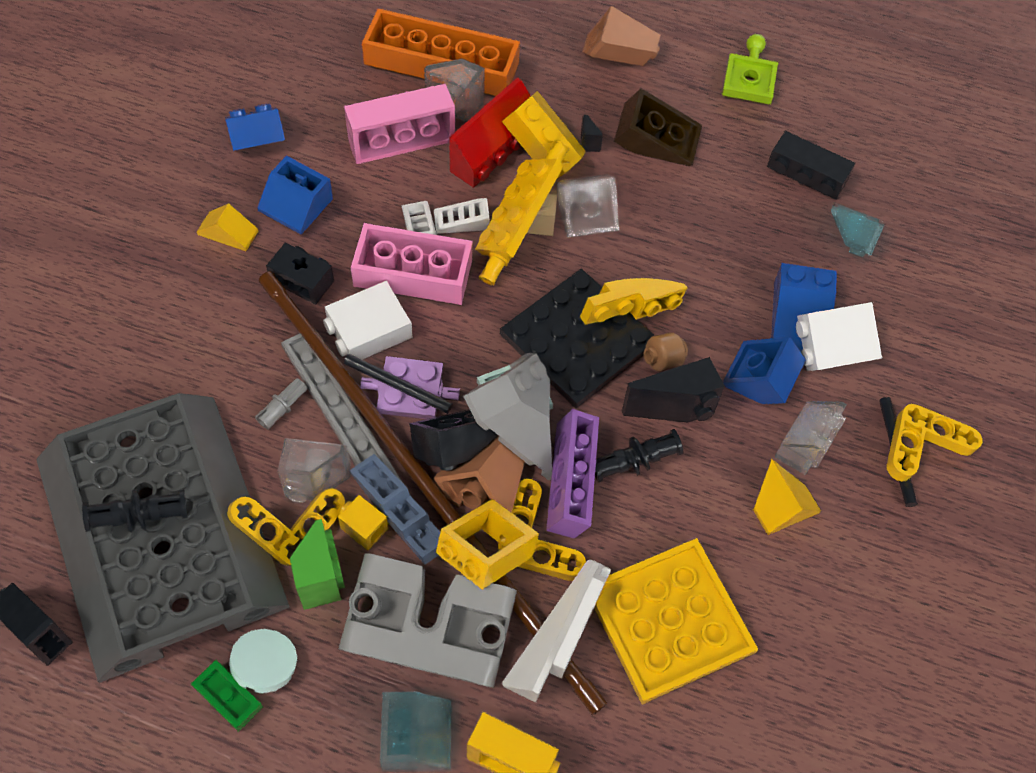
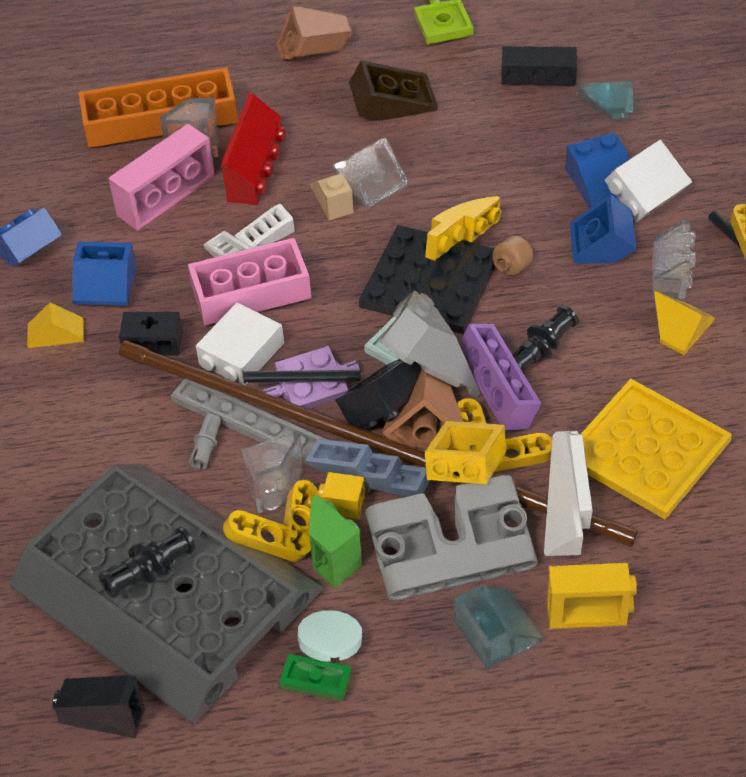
camera: 20 degrees left, 10 degrees down
yellow plate [475,140,570,286] -> none
yellow slope [502,91,586,179] -> none
black slope [581,115,603,152] -> none
black slope [622,357,725,423] -> none

